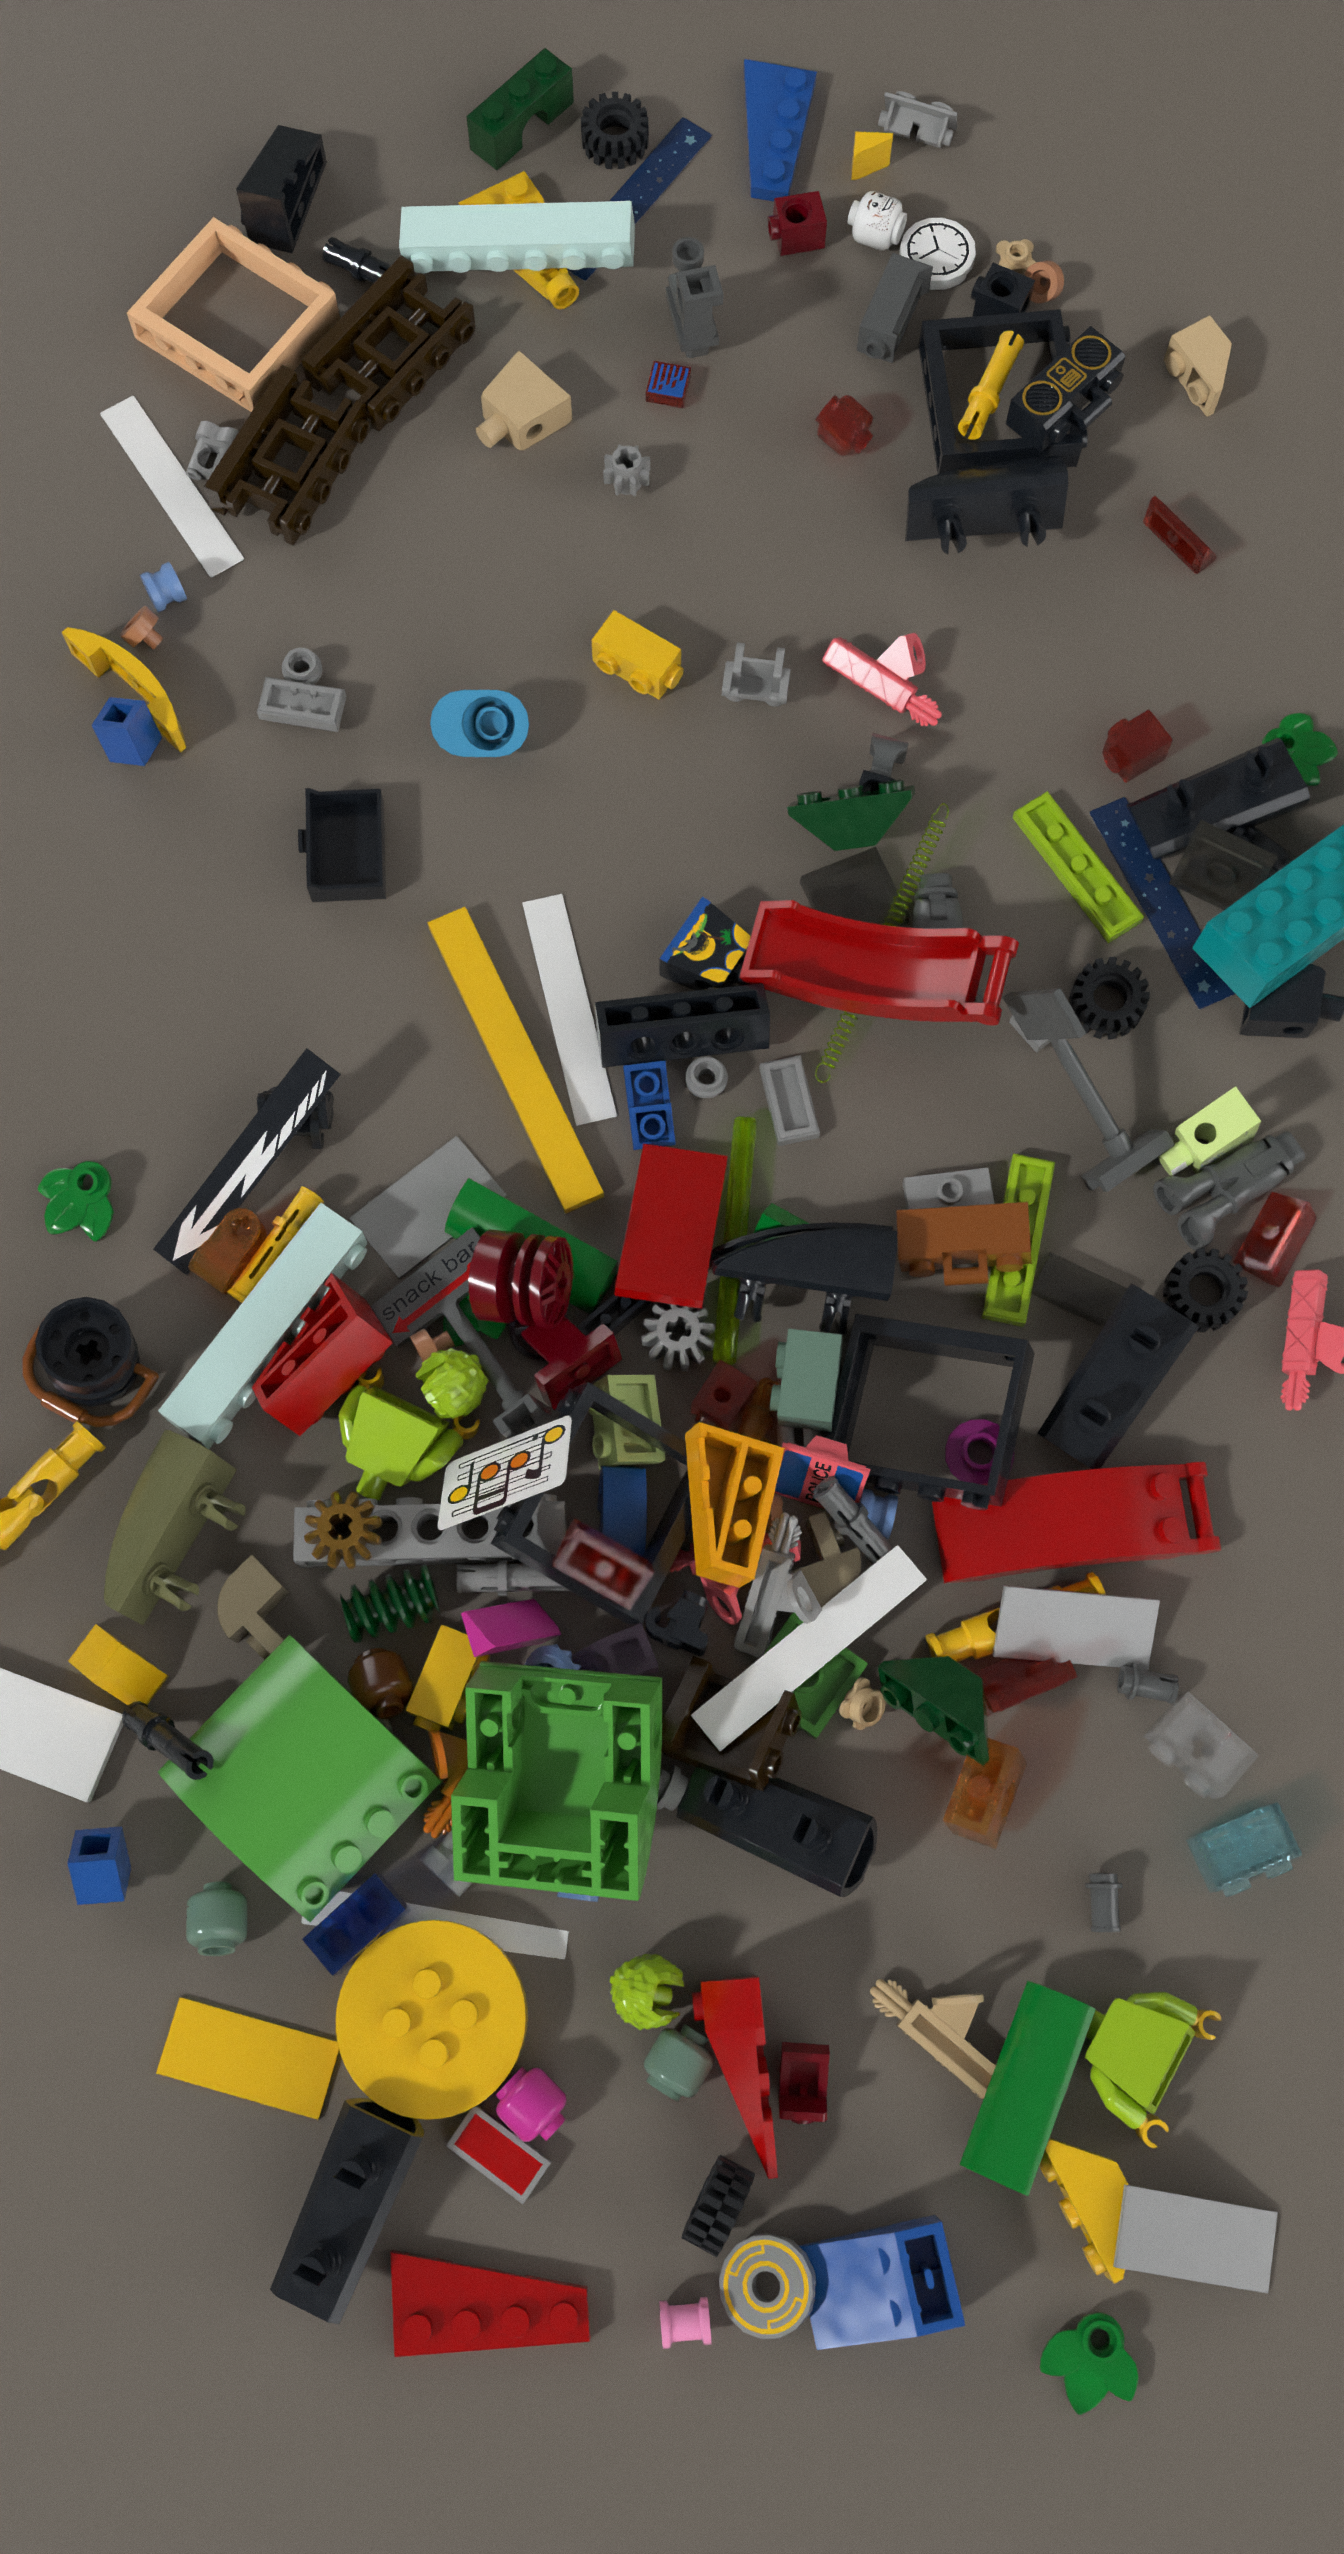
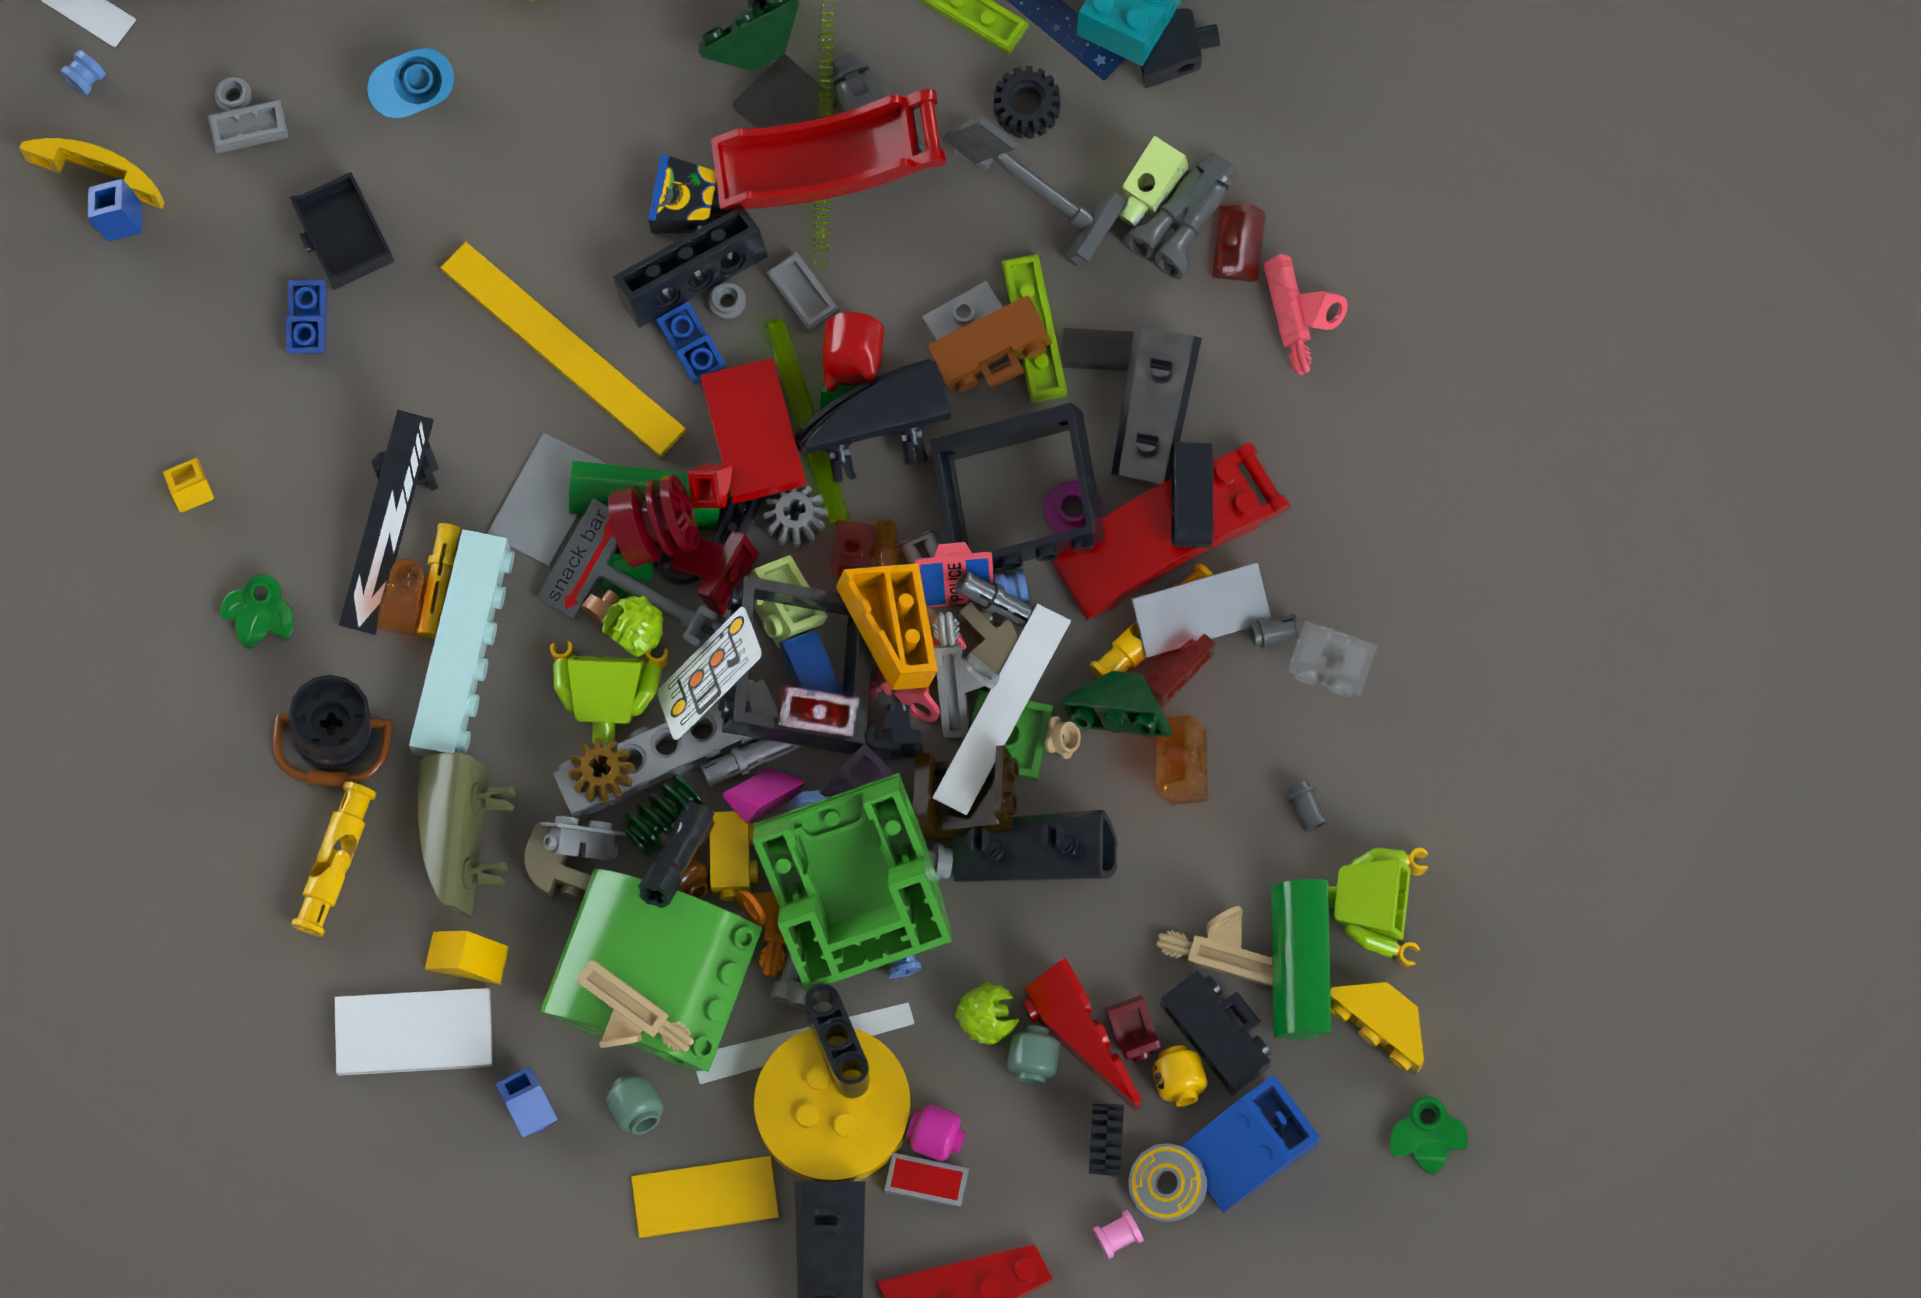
camera: 20 degrees left, 0 degrees up
nougat tile [120,606,163,649] -> none
black pin [122,1701,214,1780] -> none
red wedge [252,1273,393,1436] -> none
clear blue brick [302,1873,411,1976] -> none
white sticker [522,894,617,1126] -> none
sand green brick [770,1328,842,1432] -> none
light grey piece [1113,2184,1278,2293] -> none
black tyre [1163,1248,1248,1332] -> none
clear light blue brick [1186,1802,1302,1897] -> none
none -> yellow slope [163,458,214,512]
none -> blue slope [286,280,327,354]
none -> light grey hinge [540,816,626,862]
none -> tan piece [577,960,694,1052]
none -> black axle [638,802,715,908]
none -> red slope [687,464,732,508]
none -> black beam [805,983,870,1098]
none -> red piece [822,312,885,392]
none -> yellow head [1152,1045,1208,1107]
none -> black piece [1160,970,1271,1096]
none -> black beam [1170,441,1214,549]

